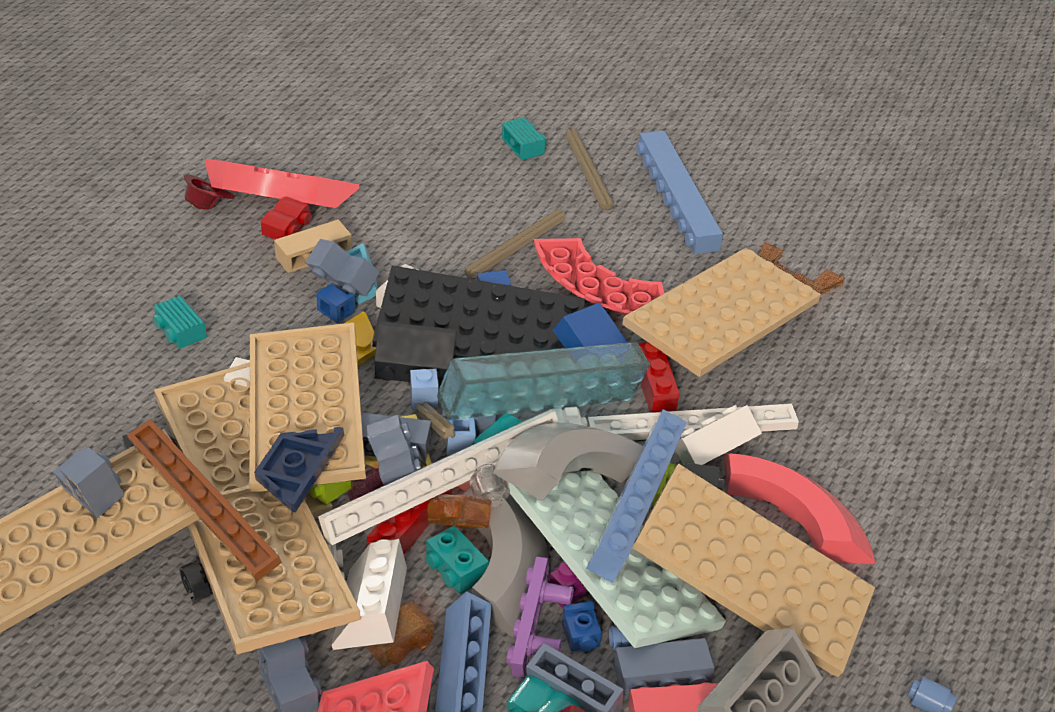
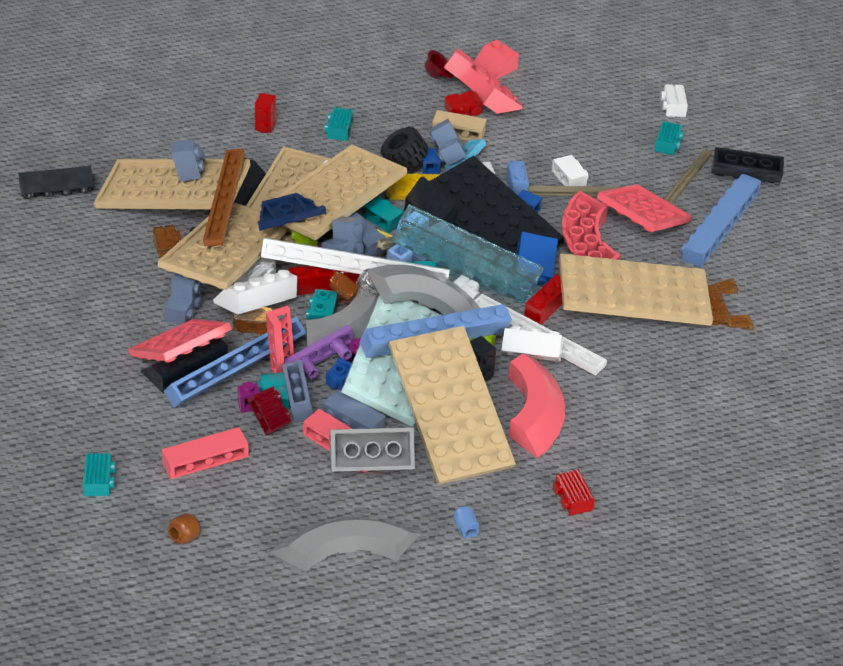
camera: 45 degrees right, 0 degrees up
none -> clear orange brick [153,224,181,259]
none -> red brick [255,93,276,133]
none -> coral fence [266,305,294,373]
none -> teal brick [363,196,404,233]
none -> black tyre [380,126,428,171]
none -> coral slope [474,39,519,79]
none -> medium blue brick [506,161,529,195]
none -> white brick [552,155,589,186]
none -> red brick [553,469,595,516]
none -> coral plate [597,184,693,232]
none -> white brick [660,84,688,117]
none -> black slope [711,147,784,183]

